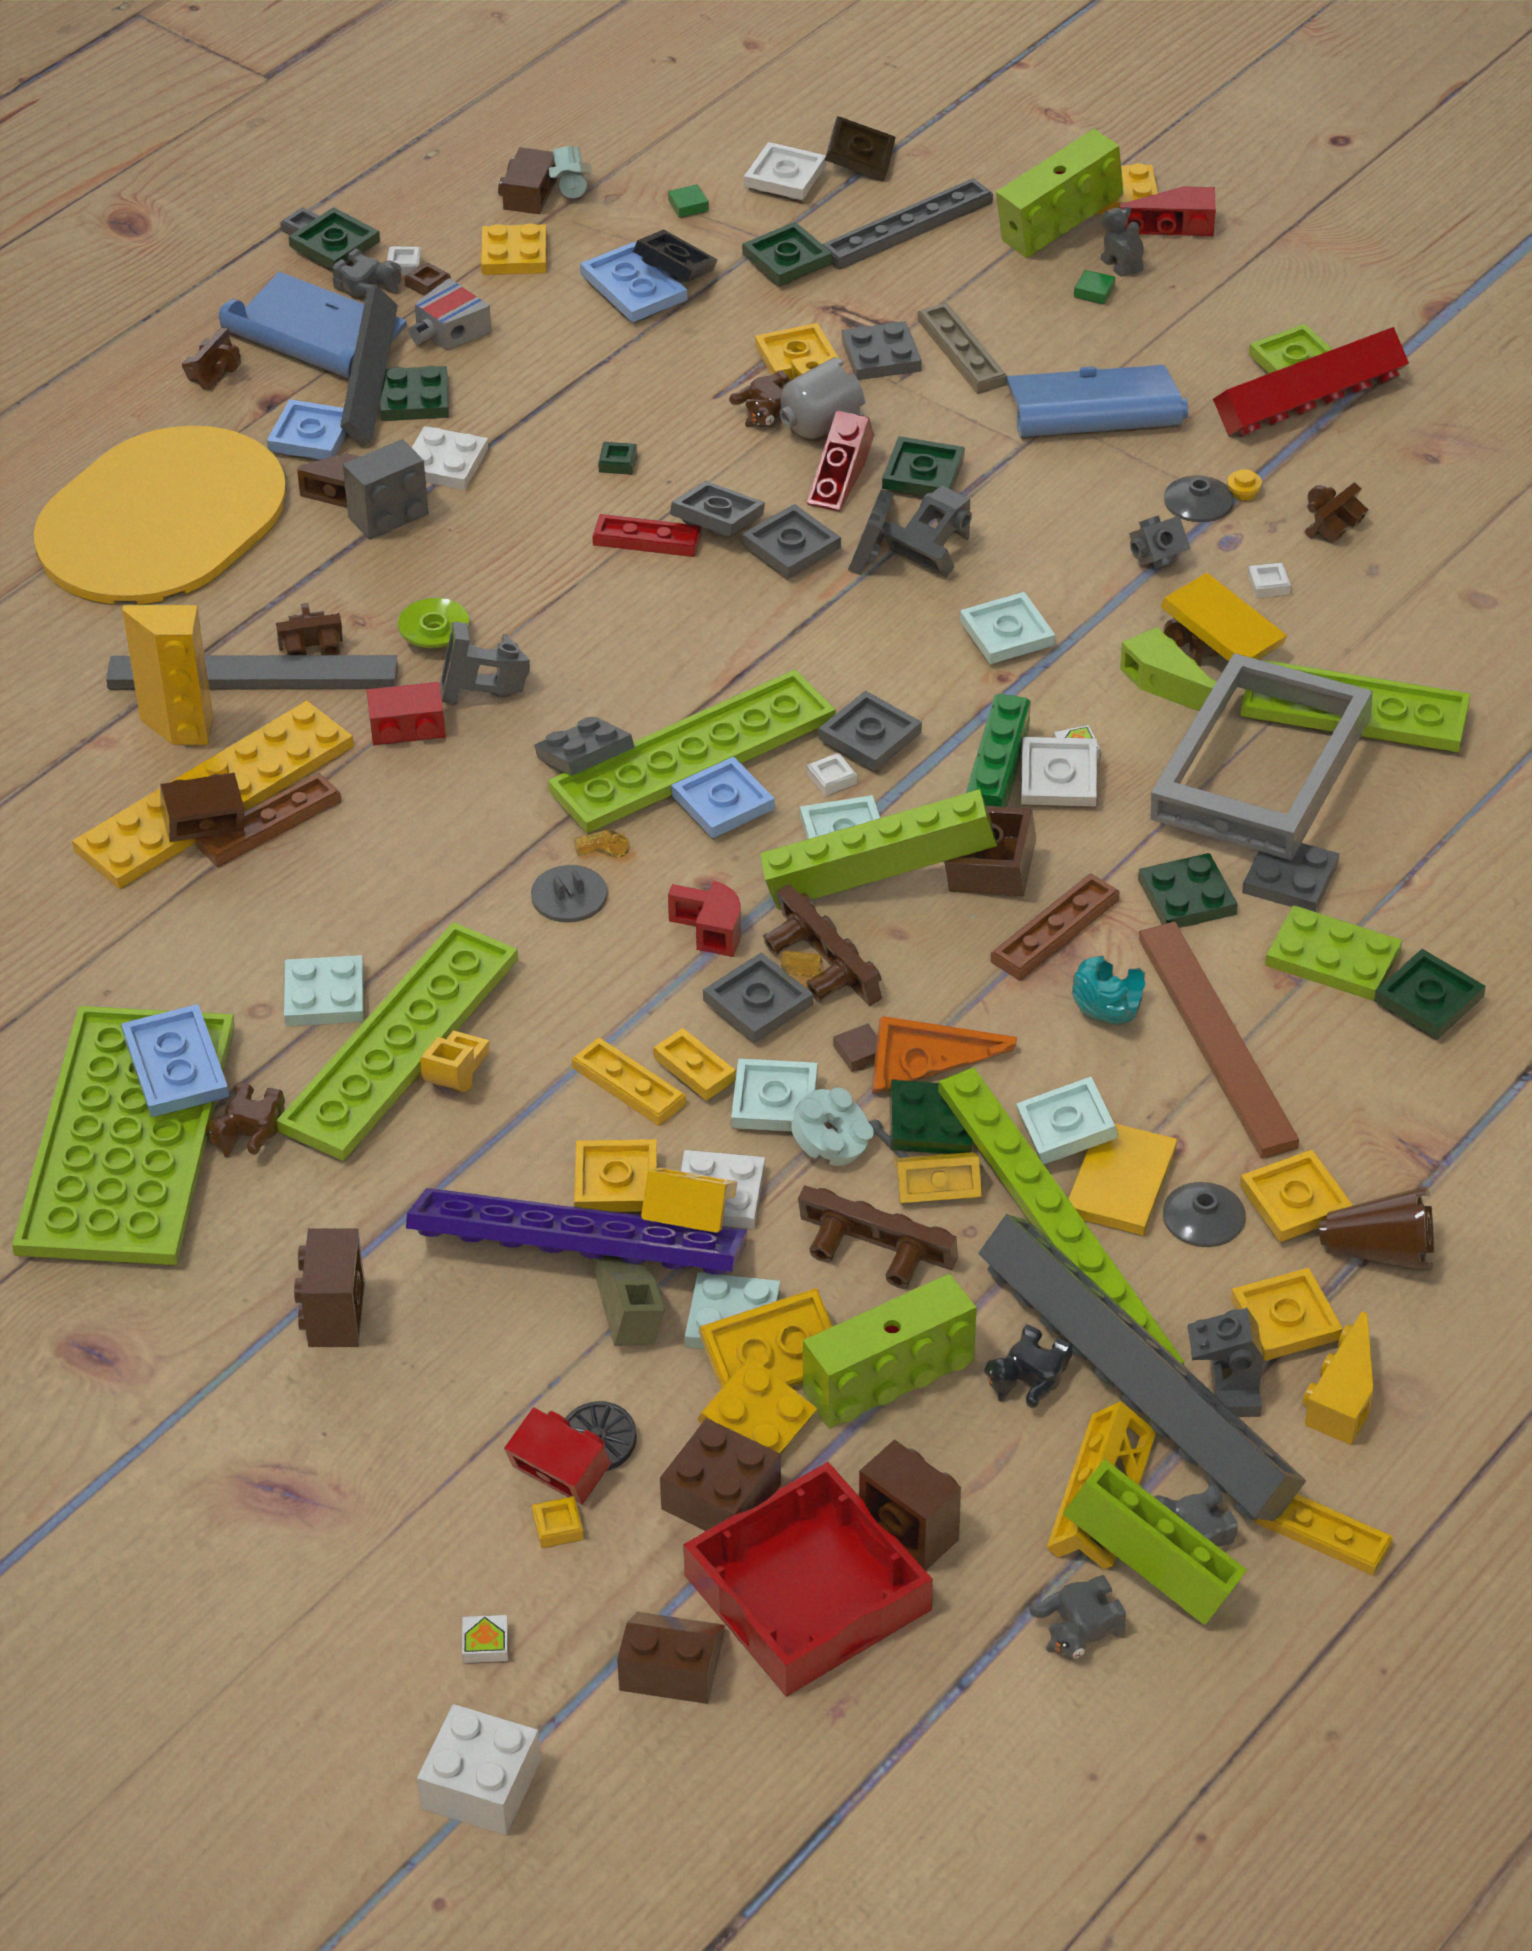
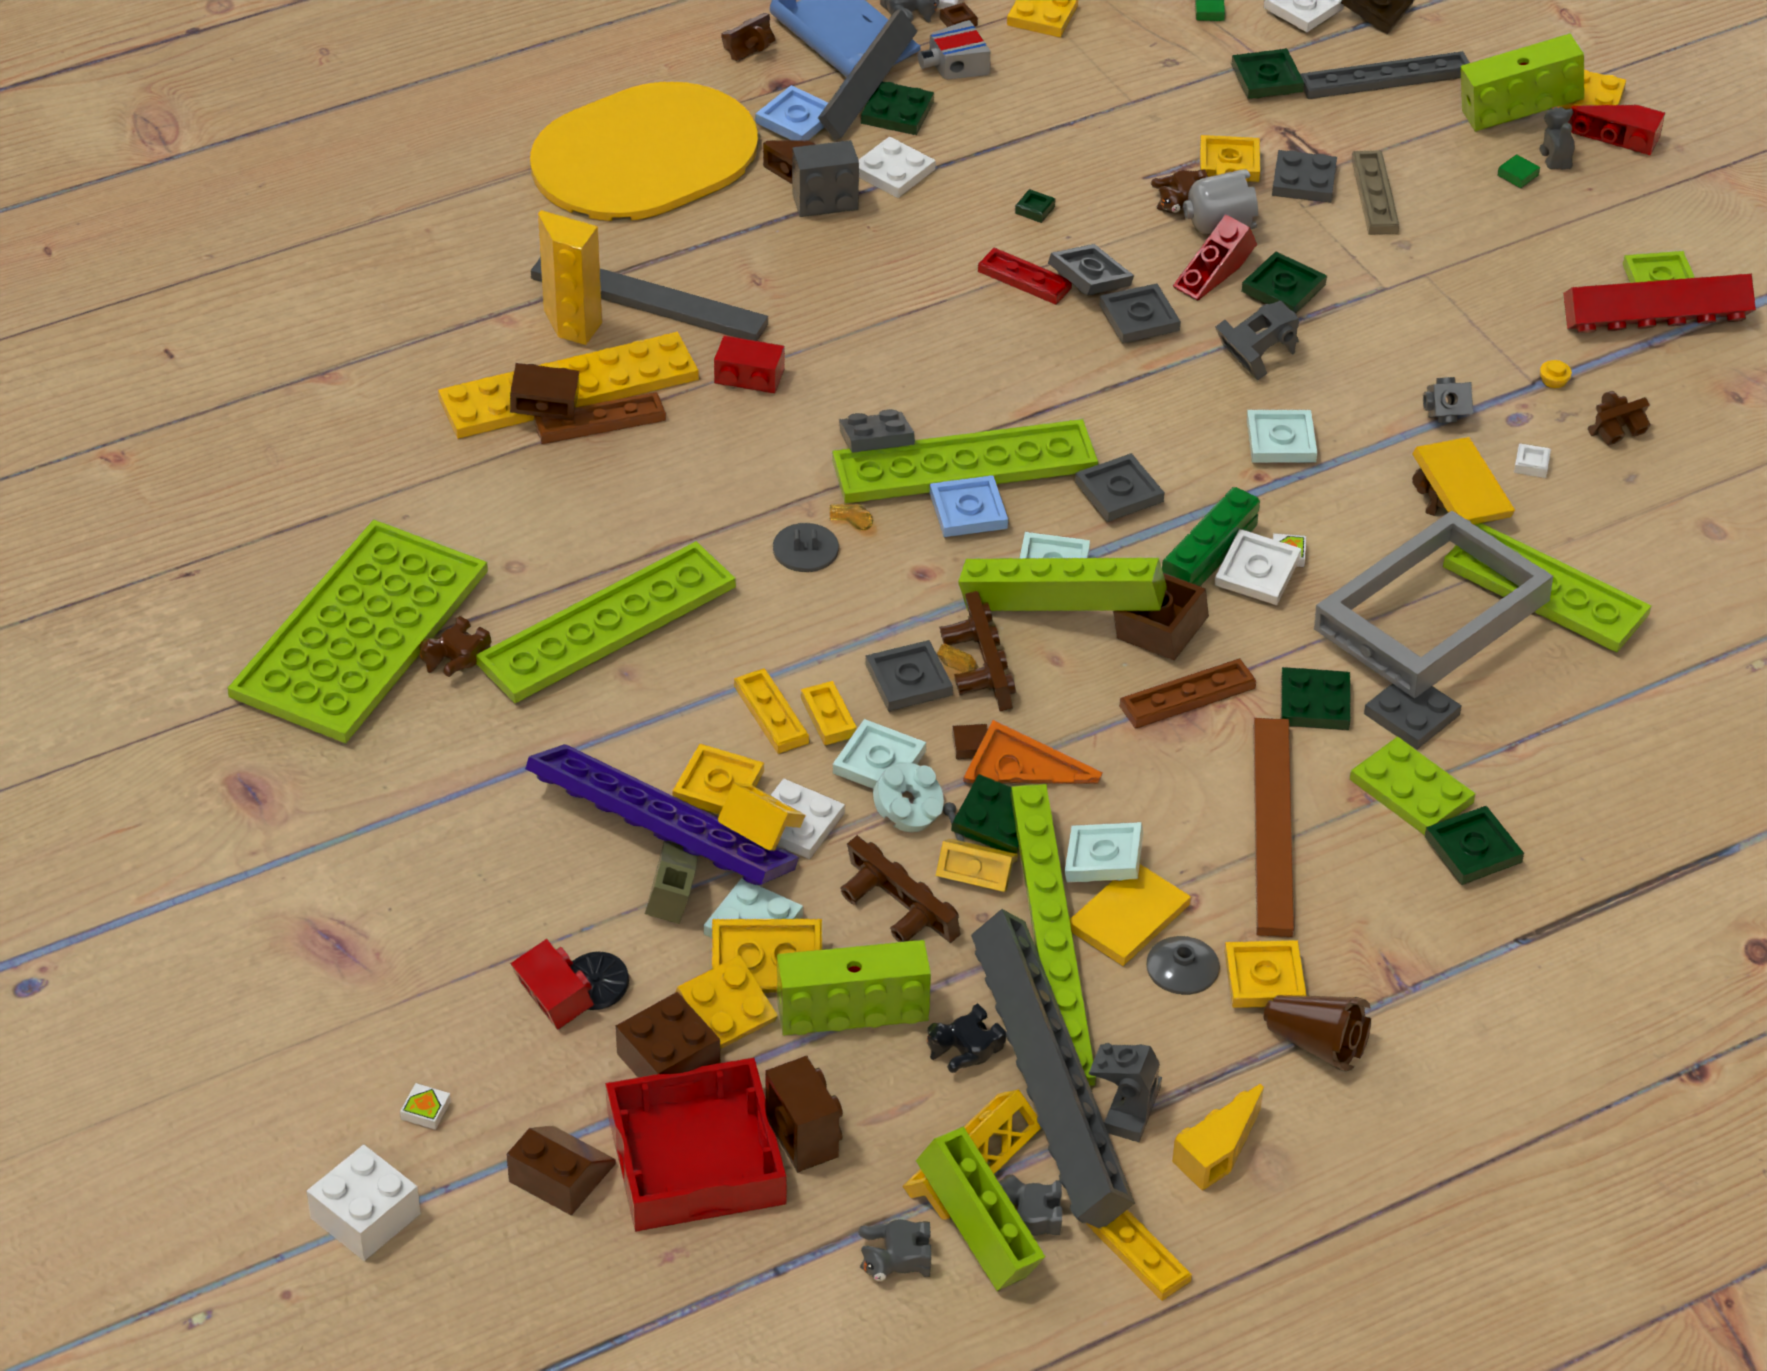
camera: 20 degrees right, 0 degrees up
light blue plate [121,1004,229,1117] -> none
reddish brown hips [276,603,343,655] -> none
light aqua plate [284,955,364,1026] -> none
reddish brown brick [294,1228,365,1347] -> none
lime dish [398,598,469,648] -> none
yellow brick [421,1030,490,1092] -> none
dark grey tile [440,622,530,704] -> none
yellow tile [532,1496,584,1548] -> none
light blue plate [580,242,688,323] -> none
black plate [633,229,718,282] -> none
red brick [668,881,741,957] -> none
white tile [807,753,857,796] -> none
dark grey wing [848,490,894,575] -> none
medium blue door [1007,365,1188,437] -> none
teal hair [1072,956,1145,1025] -> none
lime slope [1120,627,1216,711] -> none
dark grey dish [1164,475,1233,522] -> none
yellow plate [1231,1268,1343,1361] -> none

